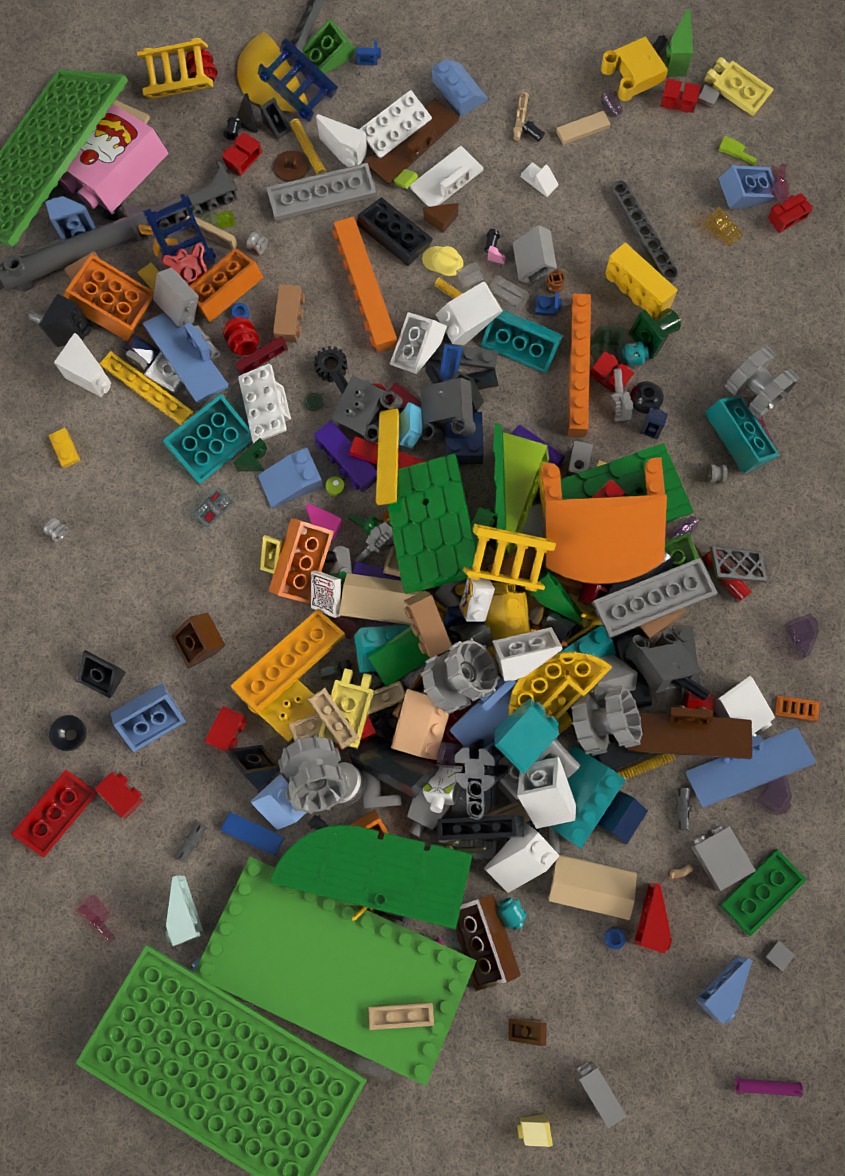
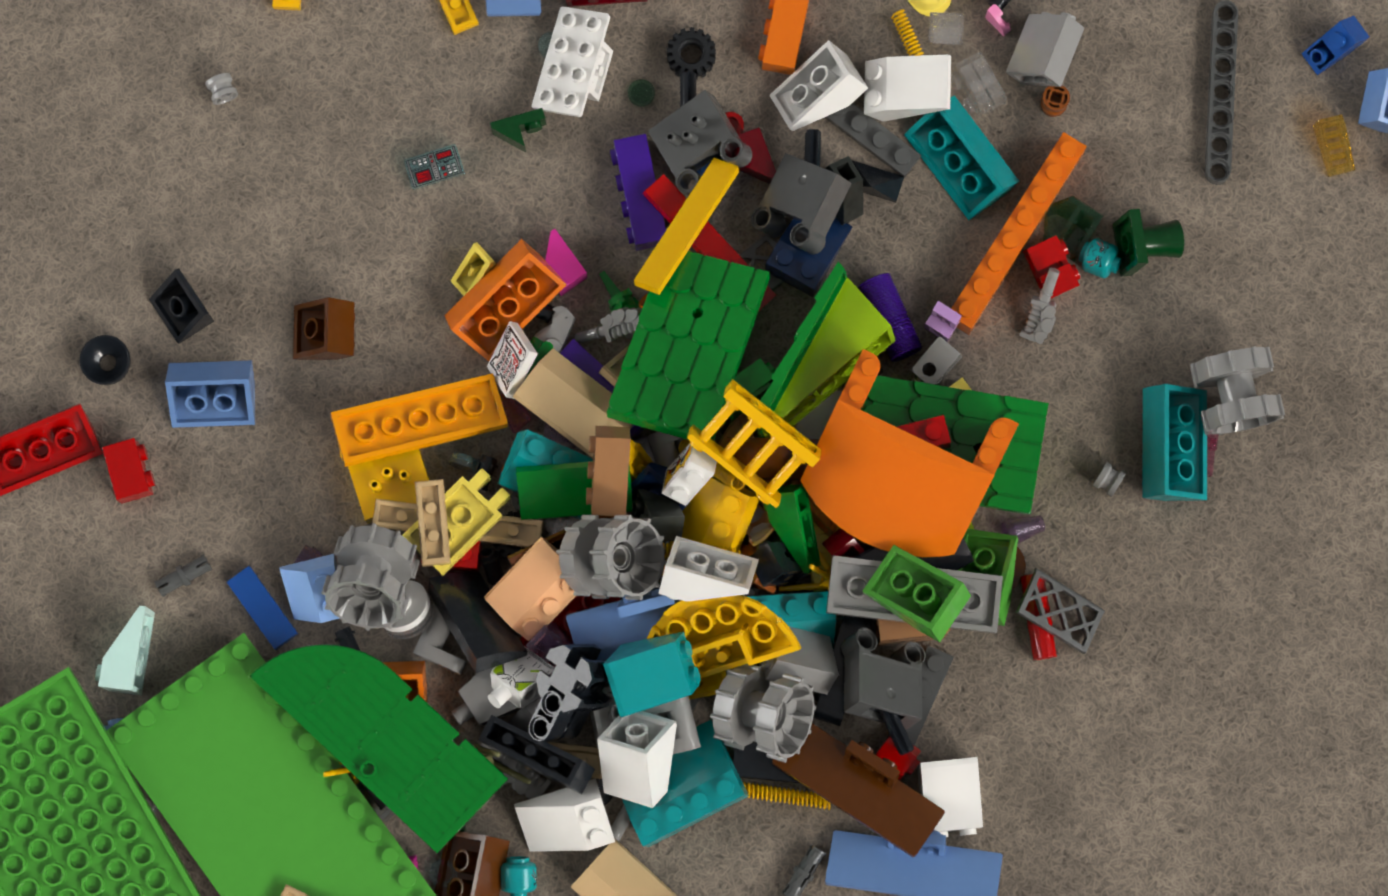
camera: 30 degrees right, 5 degrees up
clear pink piece [77,895,116,943] -> none
teal slope [161,394,252,484] -> none
red piece [204,706,247,752] -> none
black slope [226,745,280,790] -> none
medium blue slope [258,448,323,508] -> none
lime tile [326,476,345,496] -> none
medium azure slope [398,402,422,449] -> none
blue tile [439,344,463,381] -> none
blue bracket [535,292,562,316] -> none
dark blue slope [597,791,648,845] -> none
yellow brick [605,242,678,319] -> none
black piece [630,381,664,414] -> none
dark blue slope [640,407,668,439] -> none
orange slope [774,696,820,723] -> none
clear purple slope [784,613,819,660] -> none
none -> bright green slope [862,545,971,642]
none -> lavender slope [924,301,962,342]
none -> blue slope [1301,16,1370,75]

